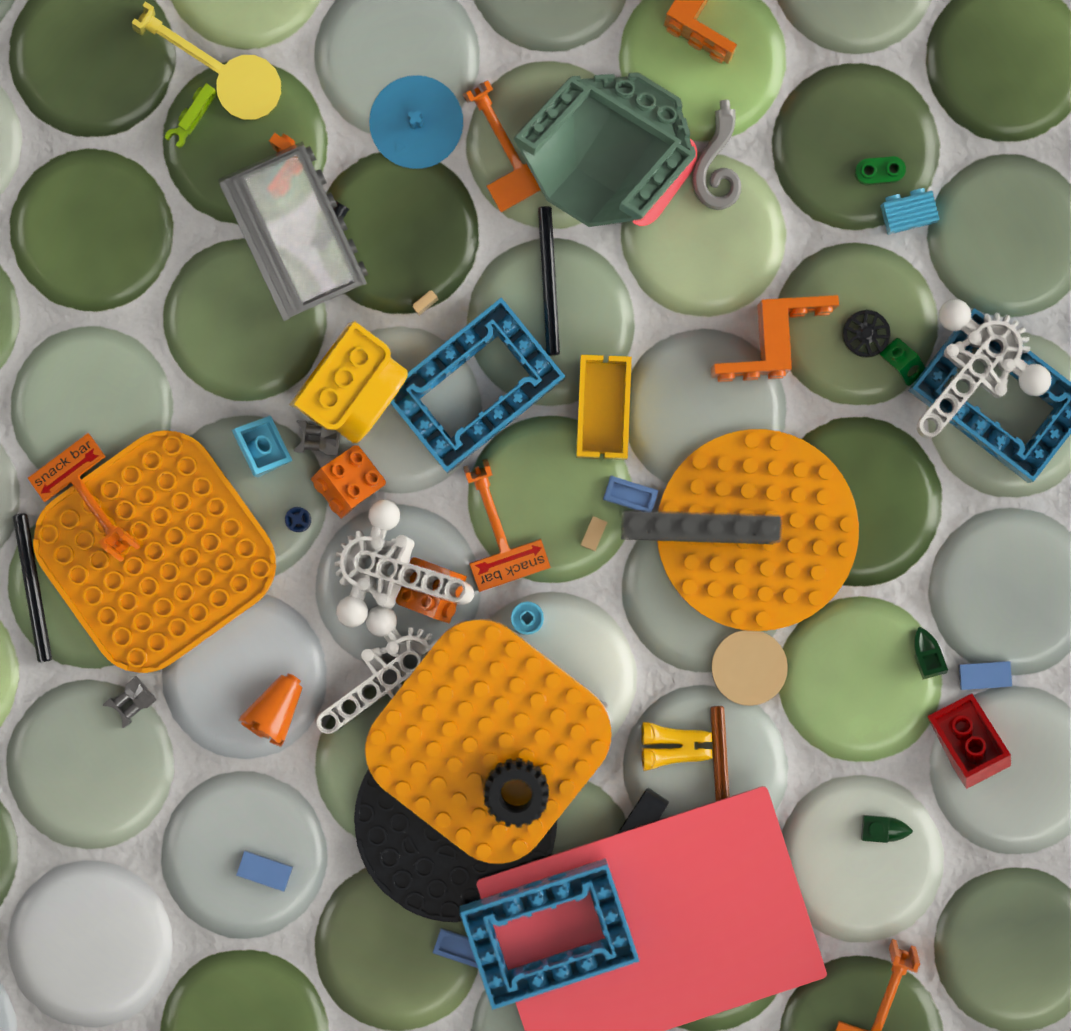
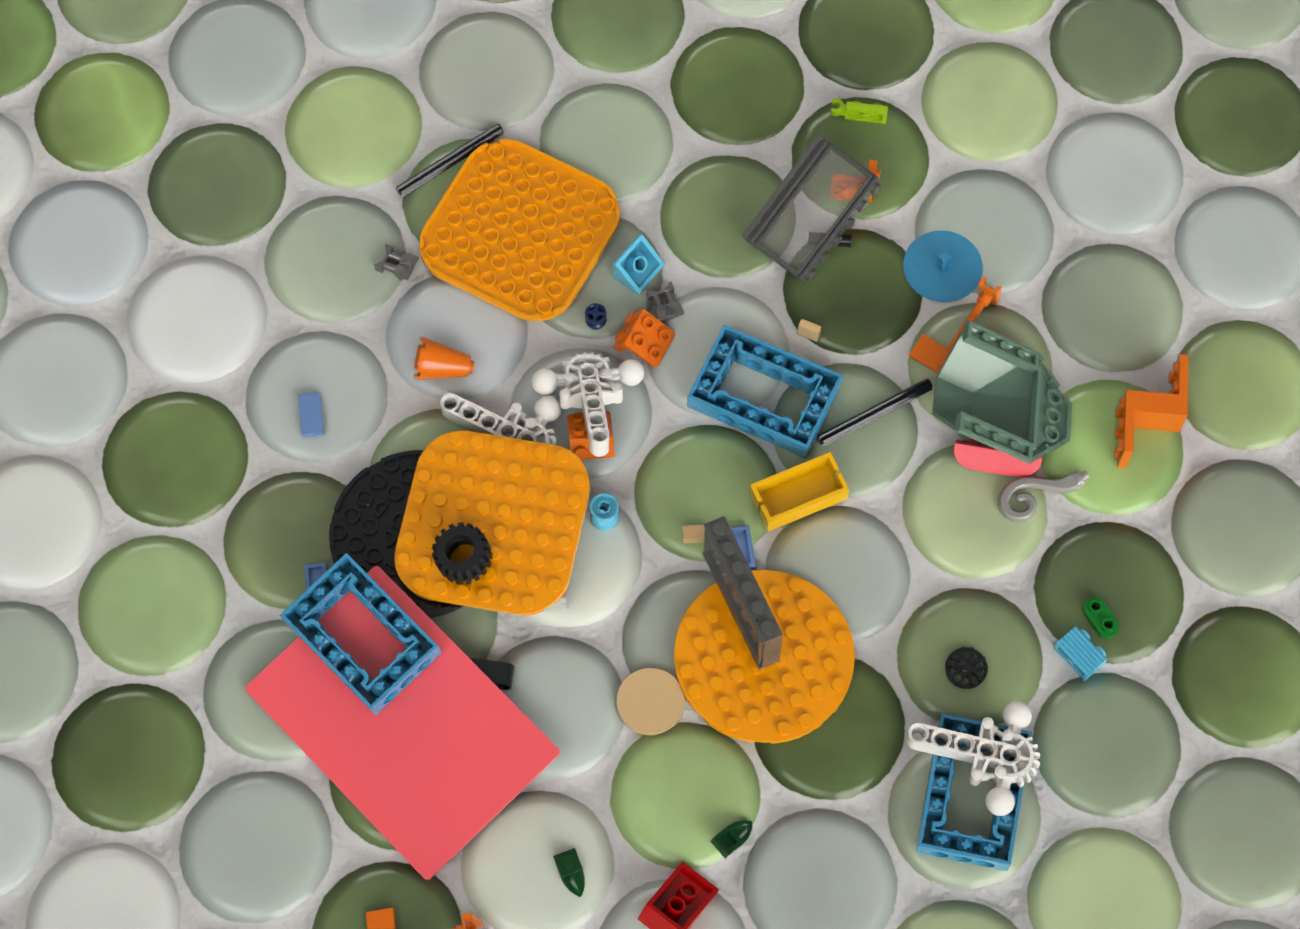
camera: 65 degrees right, 20 degrees down
orange piece [28,433,141,562] -> none
light yellow piece [132,1,281,120] -> none
yellow brick [289,321,408,443] -> none
orange piece [463,459,551,592] -> none
yellow piece [641,722,712,771] -> none
dark orange axle [710,706,730,801] -> none
orange bracket [711,295,839,382] -> none
green bracket [880,338,925,386] -> none
medium blue tile [959,661,1012,690] -> none

